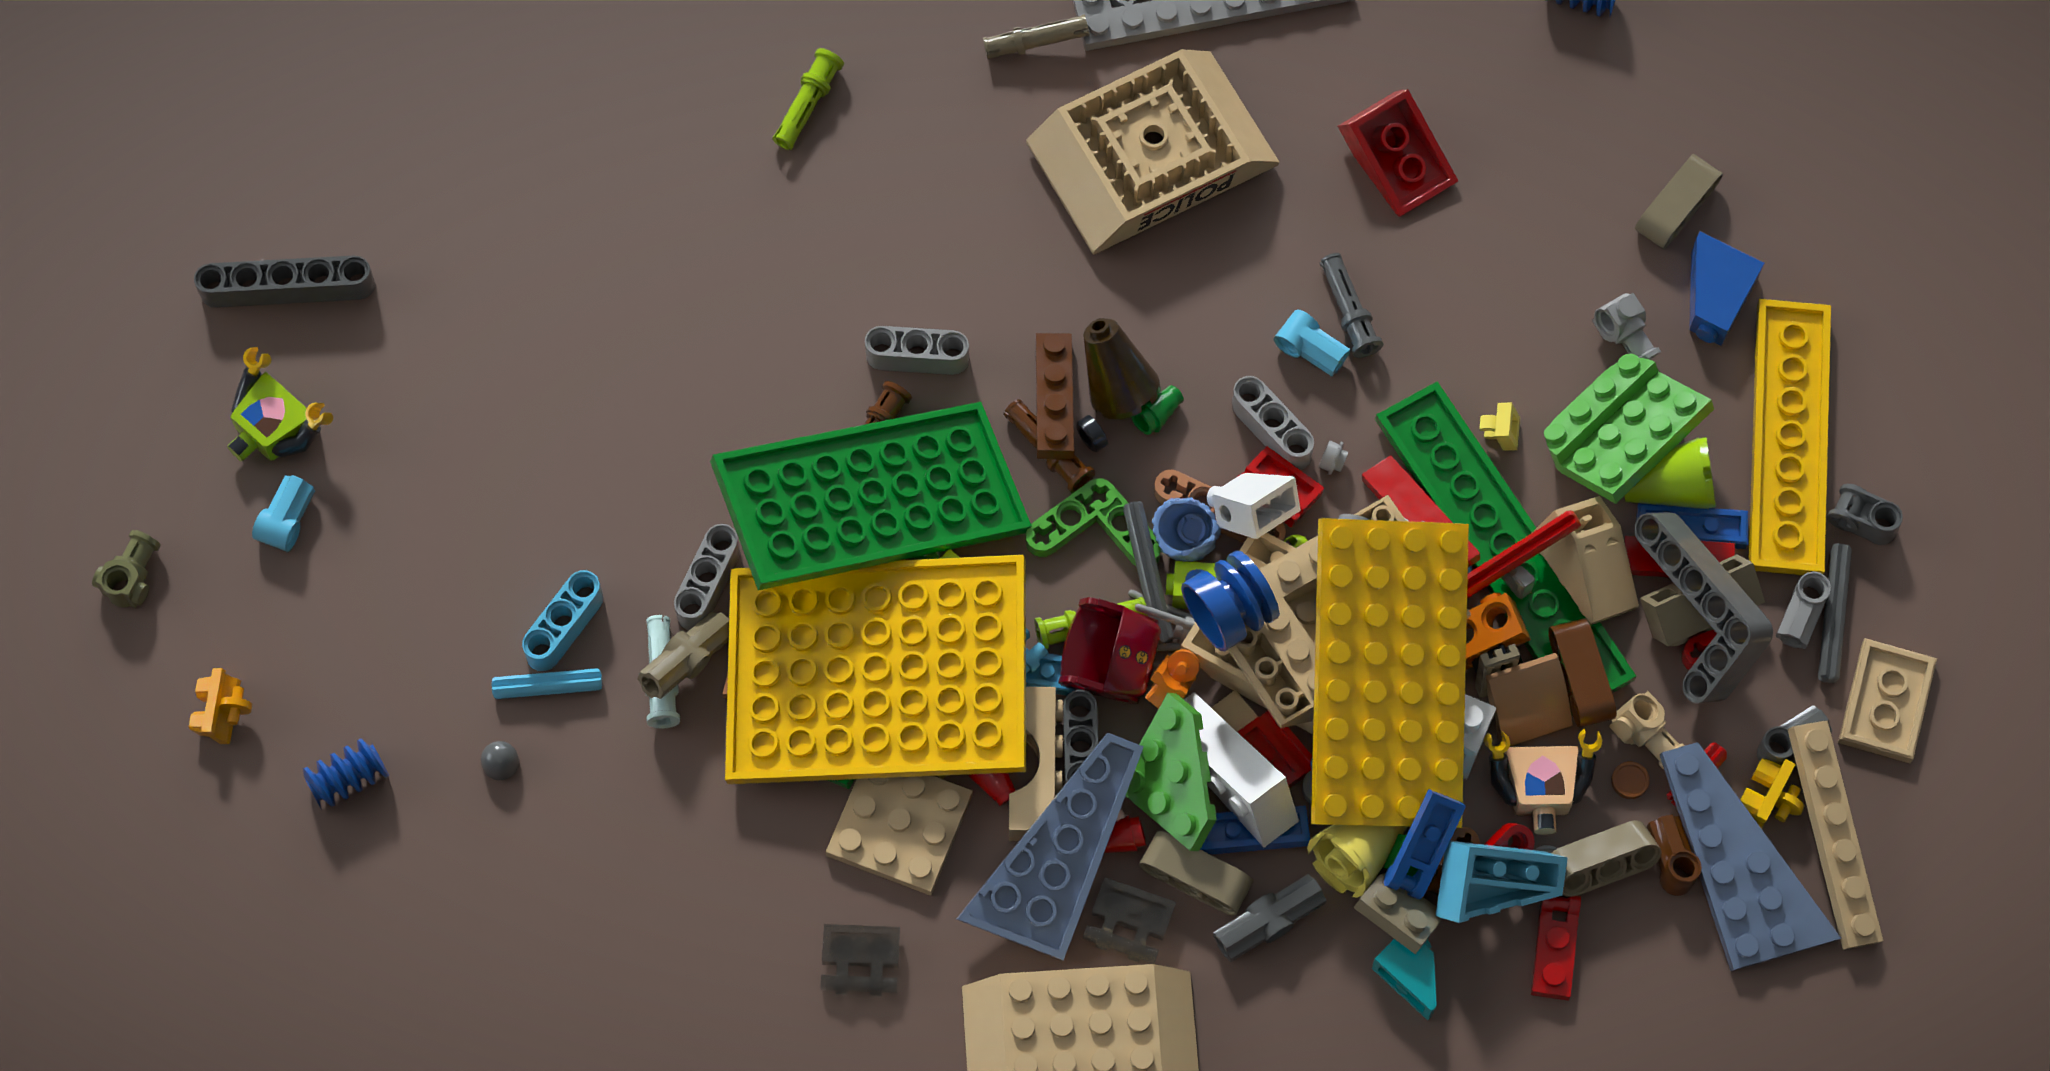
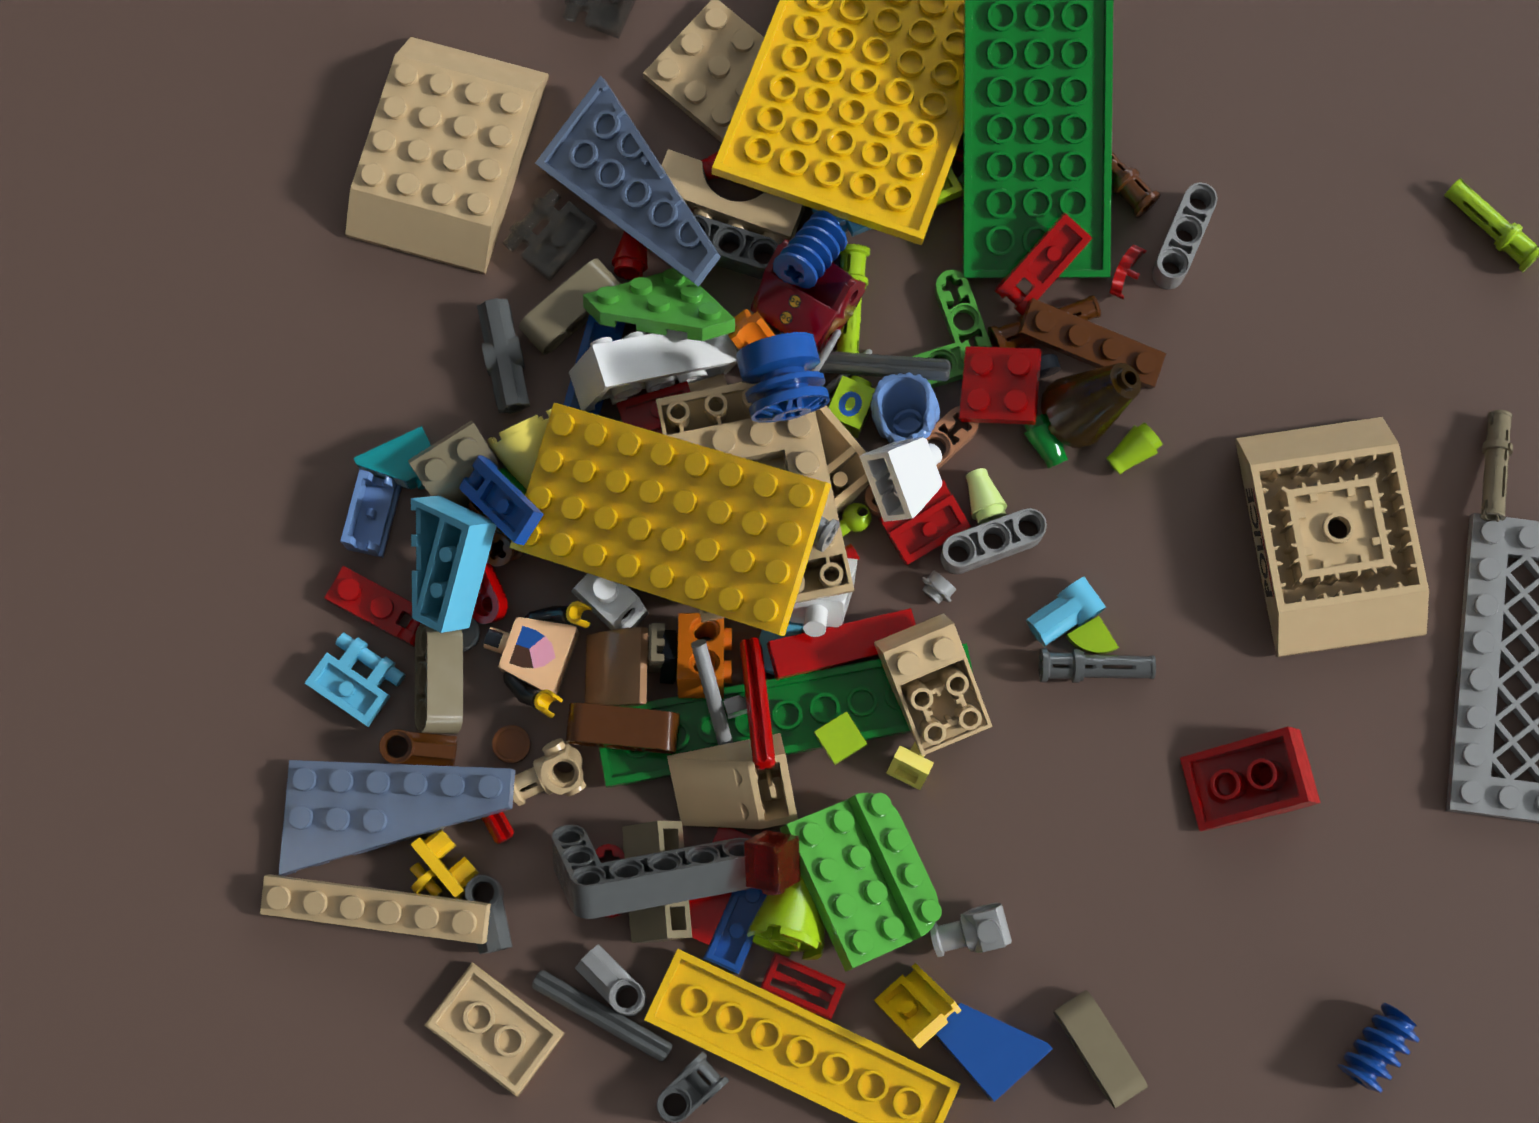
camera: 110 degrees right, 10 degrees up
none -> medium azure plate [305,632,406,727]
none -> medium blue hinge [340,469,402,558]
none -> light grey bar [691,639,733,745]
none -> clear red brick [744,830,800,895]
none -> red tile [760,953,846,1020]
none -> blue piece [773,210,848,289]
none -> lime tile [814,711,867,765]
none -> tan slope [874,613,993,756]
none -> yellow plate [874,963,962,1049]
none -> red plate [959,346,1041,425]
none -> yellowish green cone [965,468,1007,525]
none -> red plate [994,213,1093,315]
none -> lime tile [1065,616,1119,654]
none -> lime cone [1106,422,1163,475]
none -> red piece [1109,244,1147,300]

